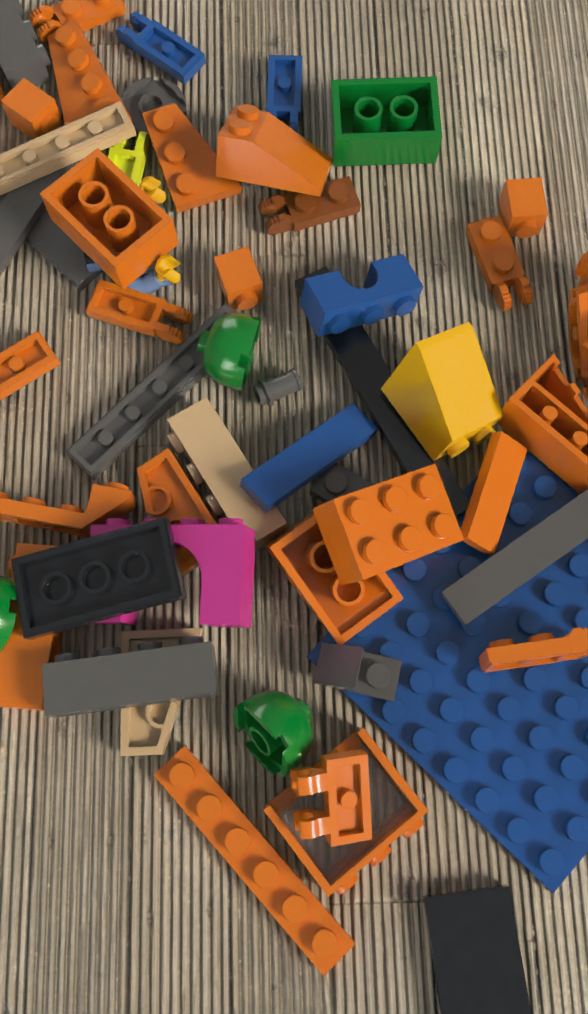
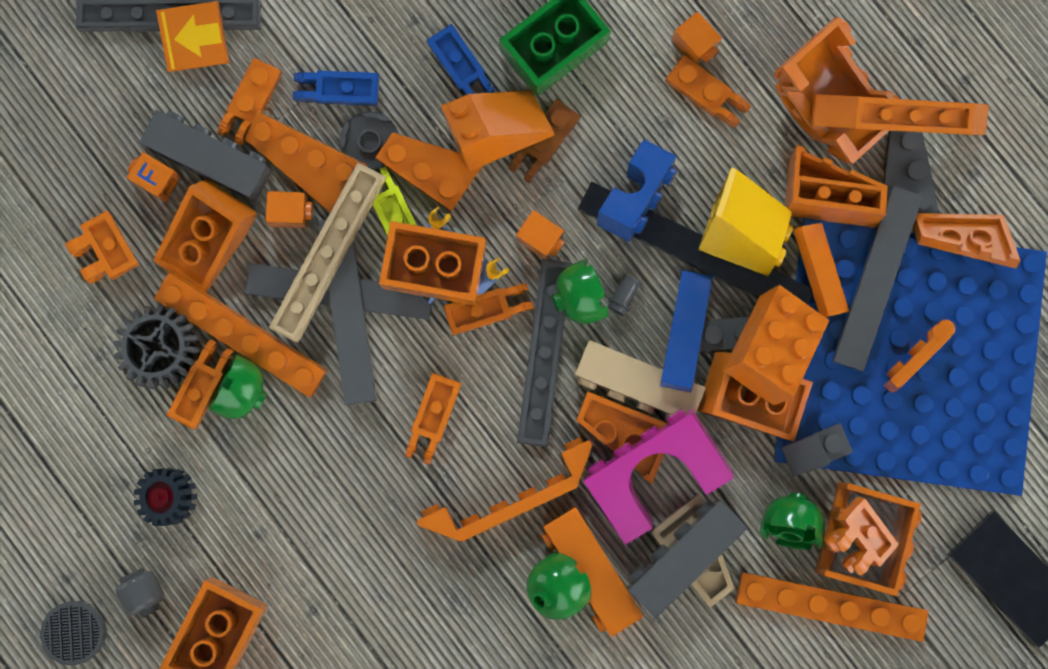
camera: 40 degrees left, 10 degrees up
black tile [11,516,186,640] -> none

